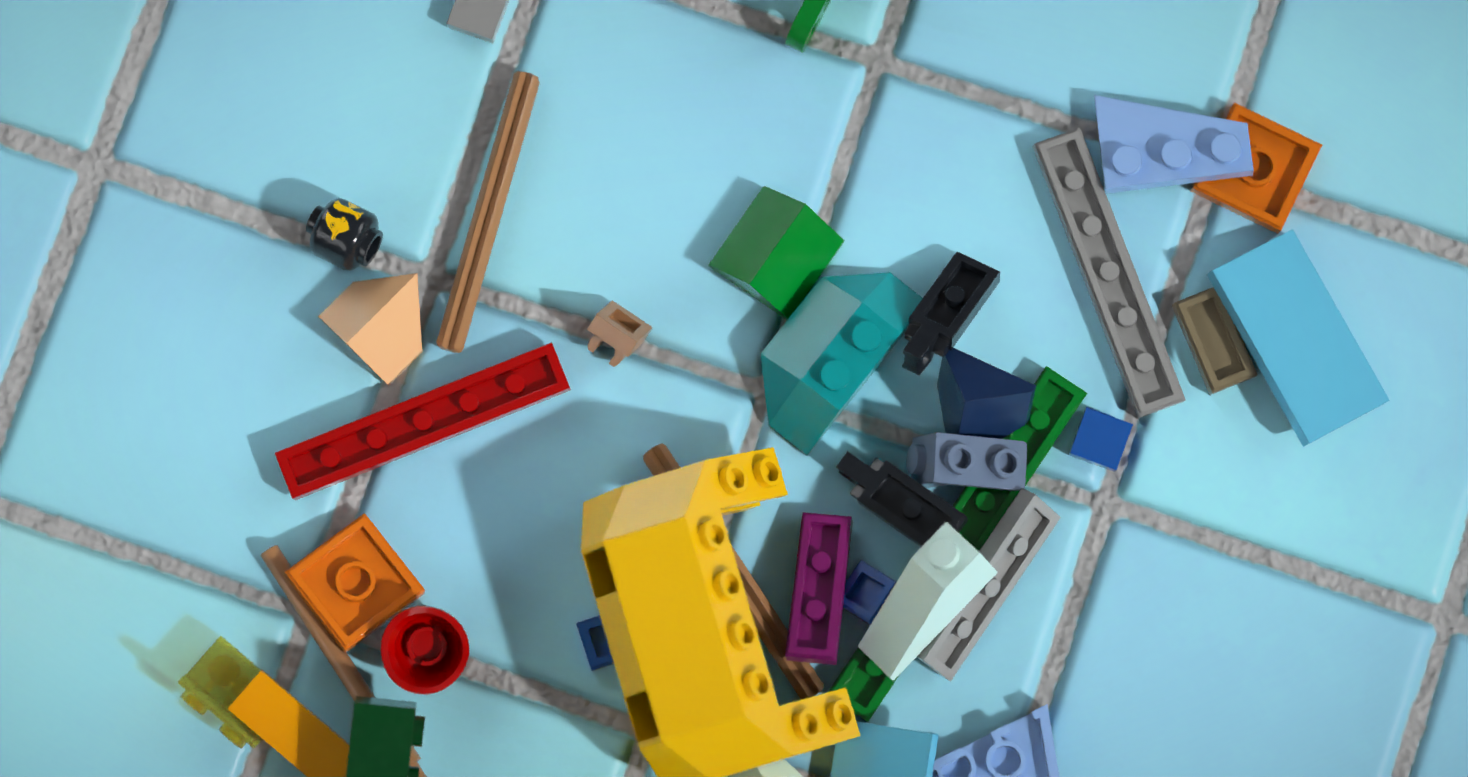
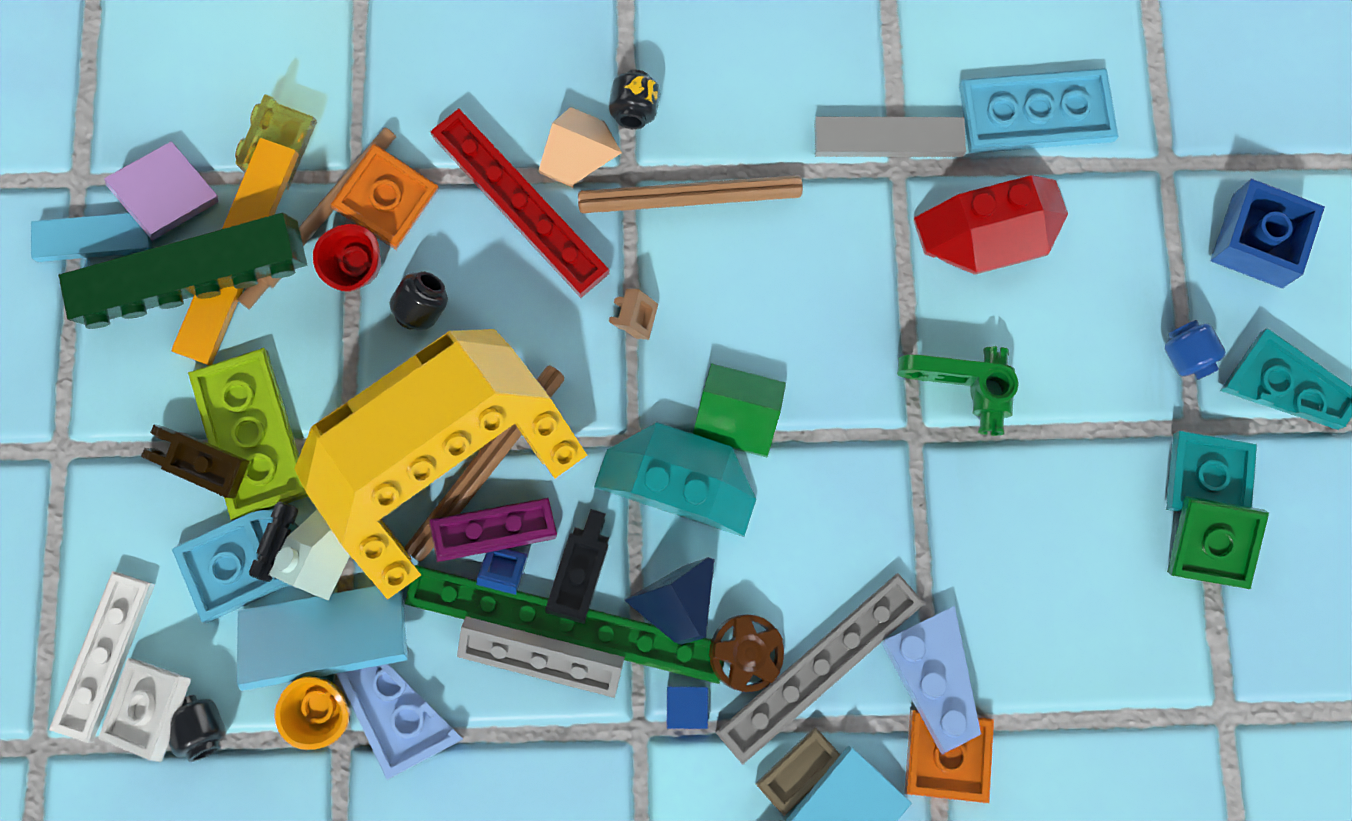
camera: 65 degrees right, 5 degrees down
light aqua slope [858,522,998,681] -> none
black hinge [902,252,1001,376] -> none
sand blue bracket [906,432,1027,491] -> none
none -> black head [389,271,448,330]
none -> reddish brown wheel [709,614,784,692]

